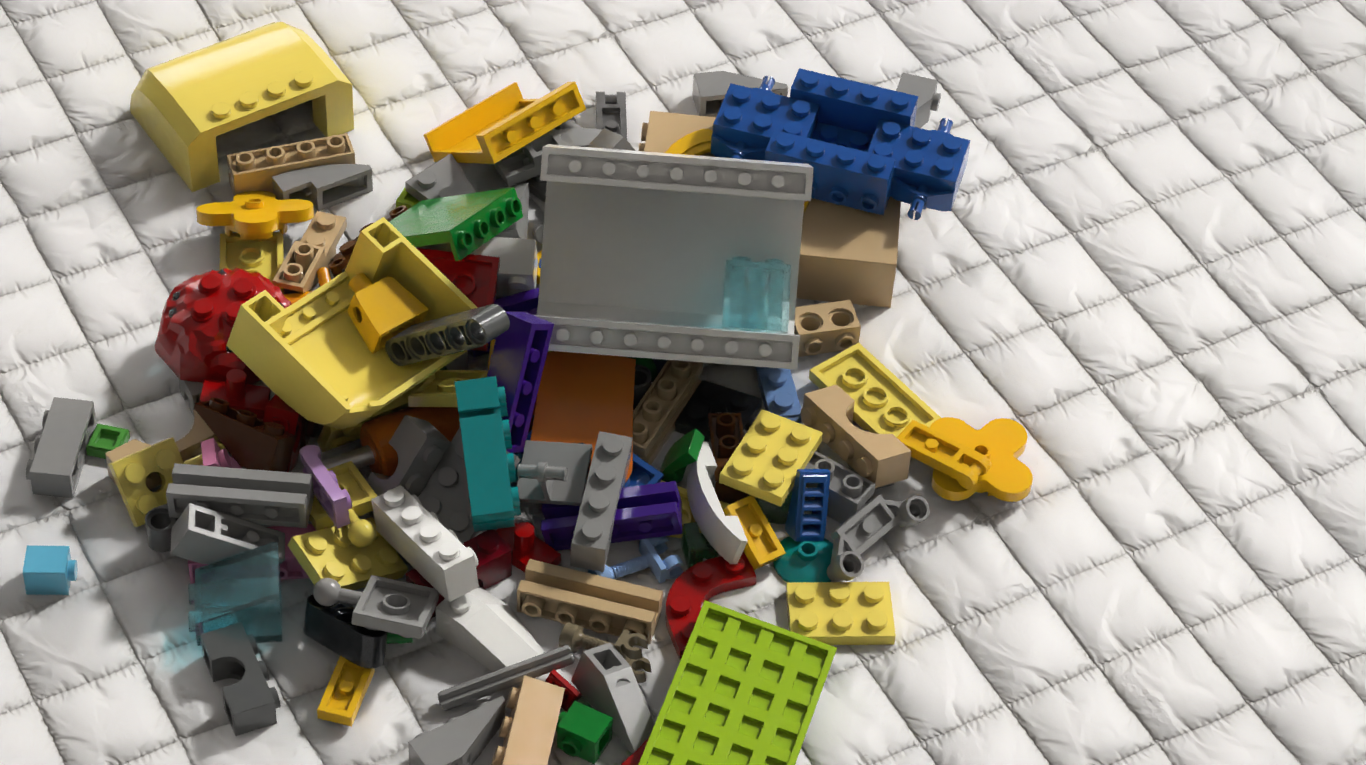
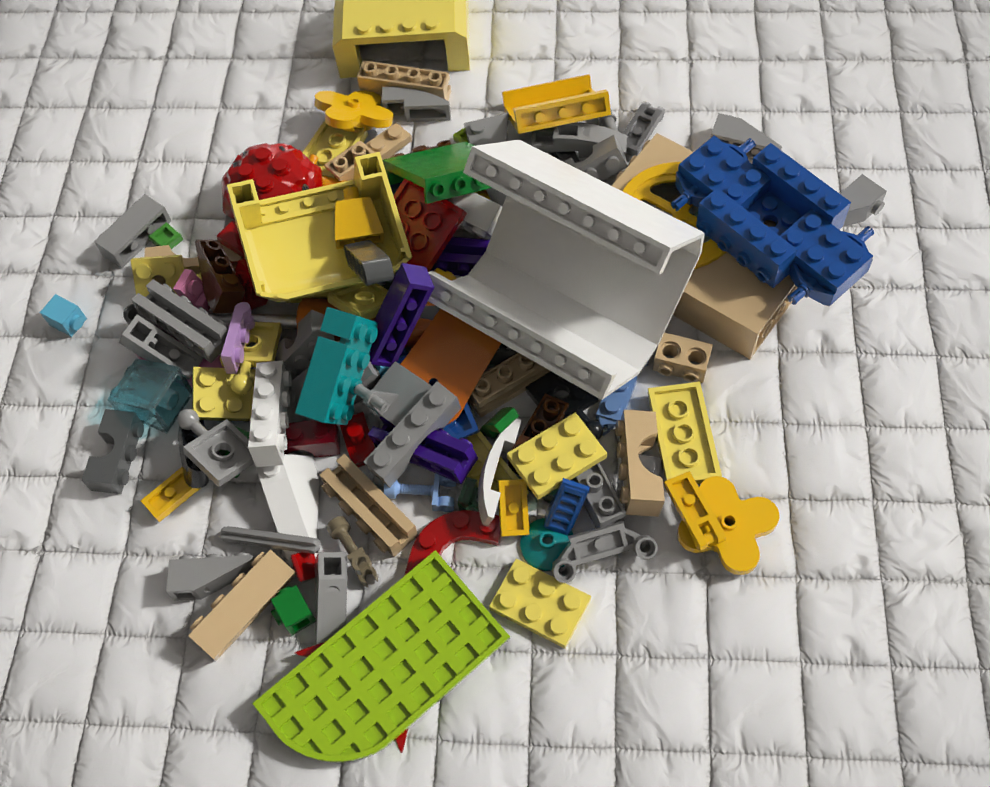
camera: 40 degrees right, 15 degrees up
clear light blue slope [721,256,791,334] -> none

